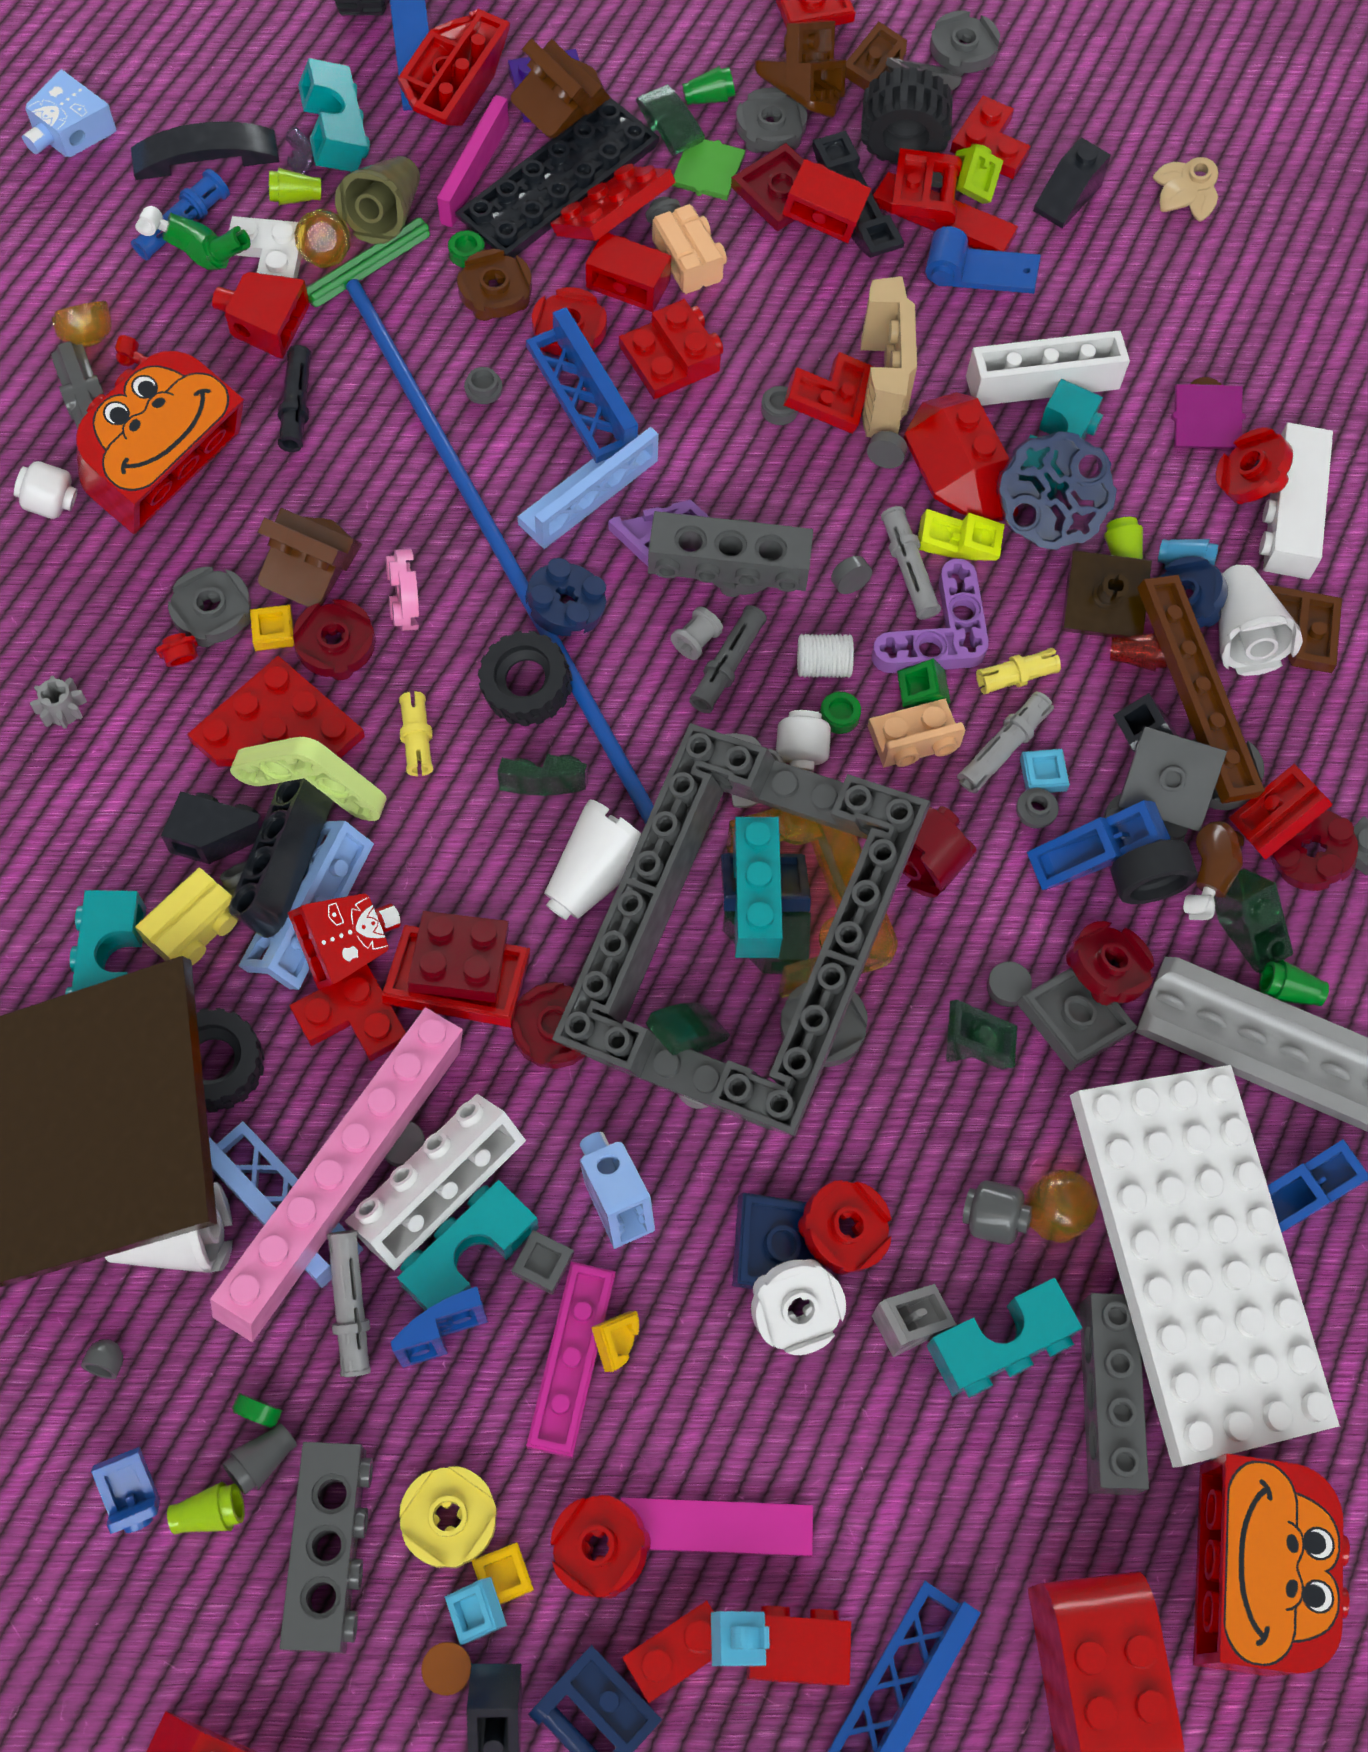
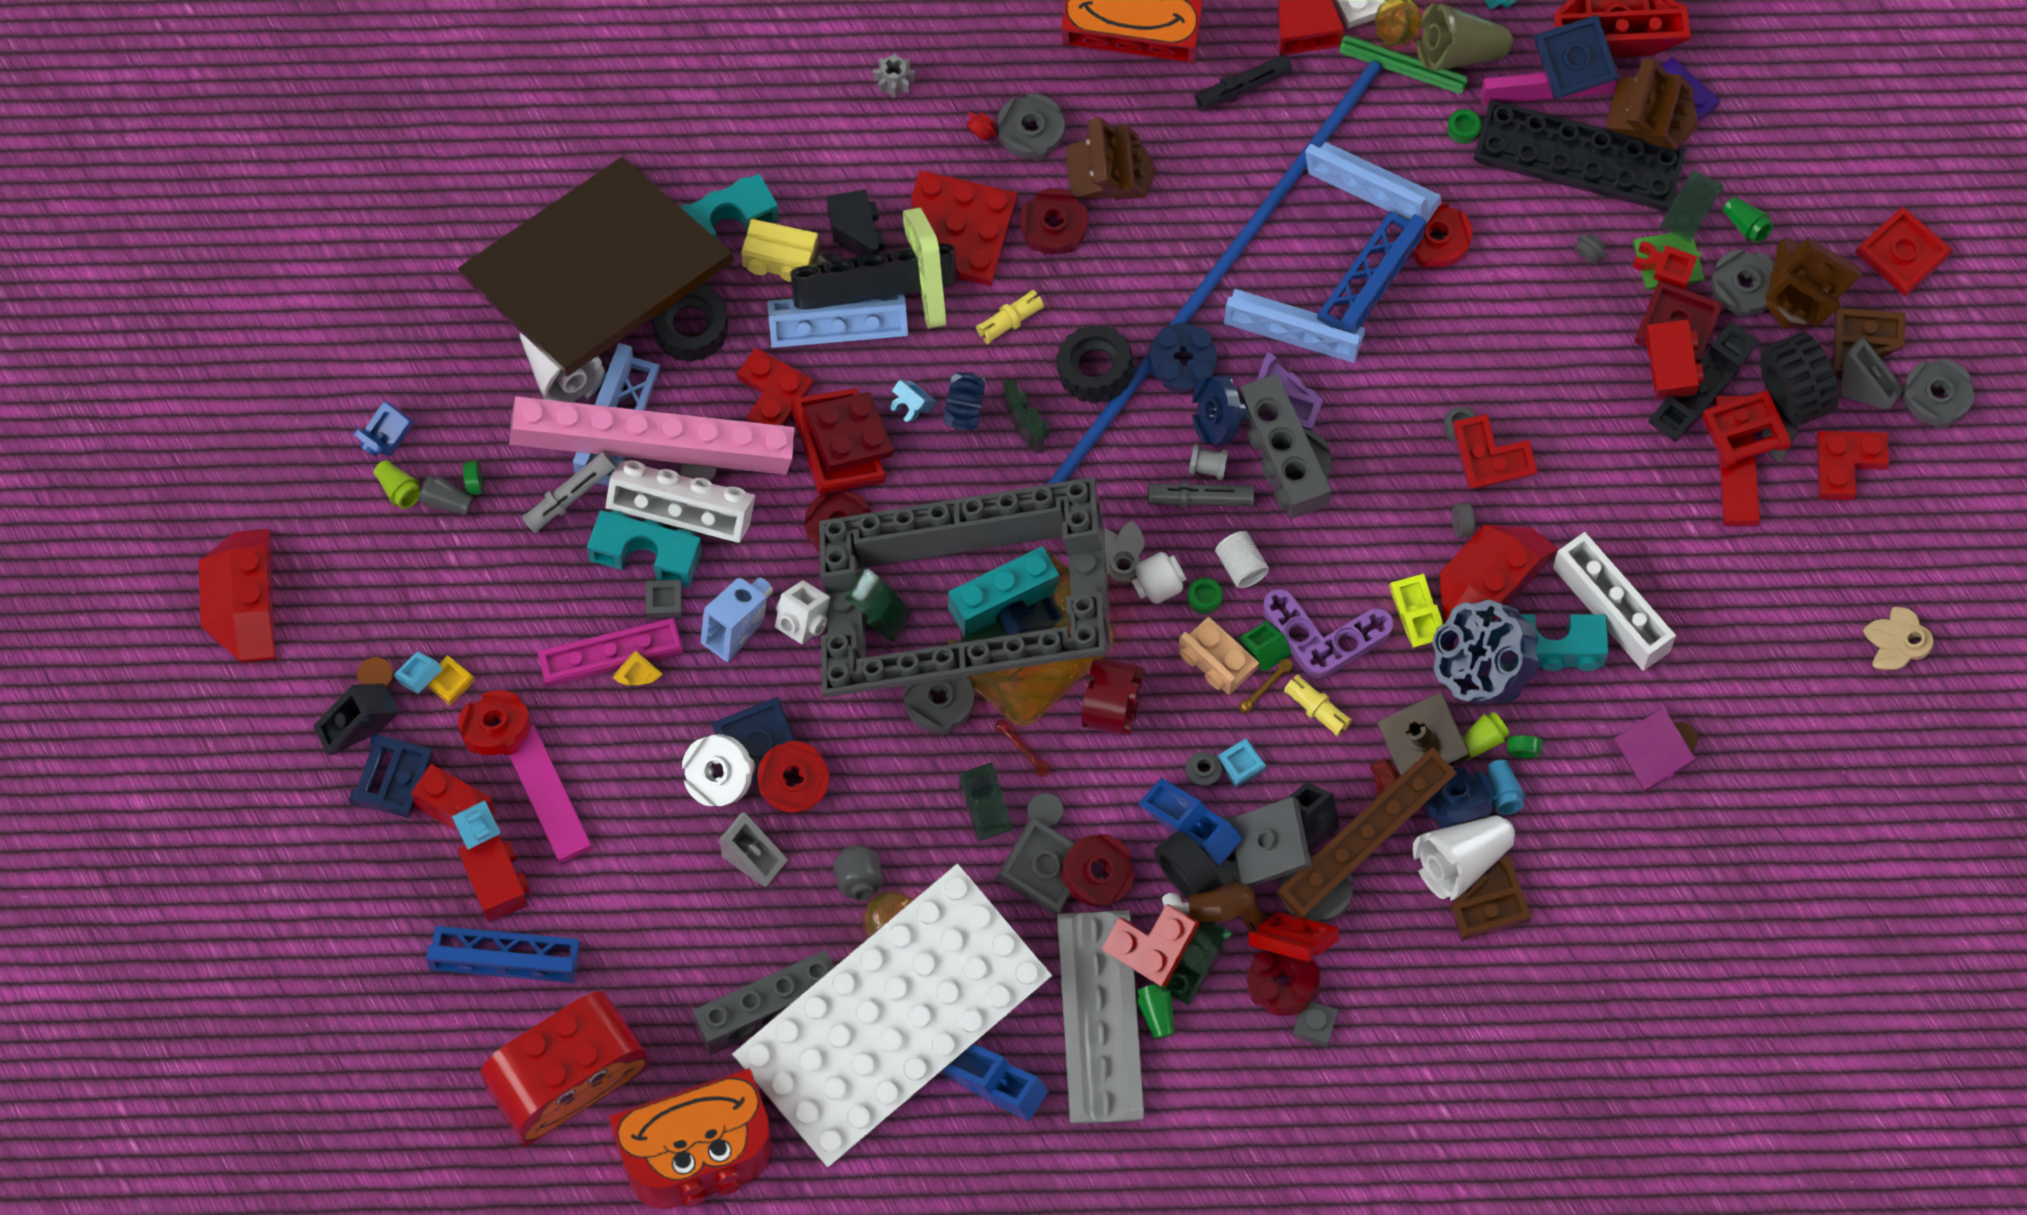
camera: 65 degrees right, 0 degrees up
dark grey hinge [81,1339,123,1379] -> none
yellow tile [250,605,294,651] -> none
dark grey brick [279,1442,373,1654] -> none
red torso [287,893,401,989] -> none
bright pink plate [386,549,419,631] -> none
blue slope [391,1286,488,1368] -> none
light yellow plate [400,1467,497,1568] -> none
reddish brown plate [457,249,532,321] -> none
dark grey plate [464,367,502,404] -> none
white cone [544,799,641,920] -> none
red plate [550,164,676,241] -> none
red brick [585,233,671,312] -> none
red plate [619,299,723,400] -> none
light nougat brick [652,204,727,294] -> none
dark grey tile [831,556,872,594] -> none
tan plate [861,276,917,437] -> none
light grey pin [881,506,941,620] -> none
blue door [925,226,1041,294] -> none
teal arch [926,1277,1082,1398] -> none
lime bracket [955,144,1003,204] -> none
light grey pin [957,691,1054,793] -> none
black slope [1033,137,1111,229] -> none
red plate [1216,427,1293,504] -> none
white brick [1259,422,1333,580] -> none
none -> white brick [775,580,830,644]
none -> medium azure tile [890,380,937,422]
none -> dark blue gear [944,371,986,431]
none -> clear red hinge [995,719,1049,777]
none -> plate [1101,904,1200,986]
none -> dark blue plate [1192,375,1247,445]
none -> pearl gold hinge [1239,659,1293,713]
none -> light blue fence [1305,142,1441,224]
none -> green tile [1507,736,1543,758]
none -> dark blue plate [1533,15,1619,100]
none -> red plate [1632,242,1698,289]

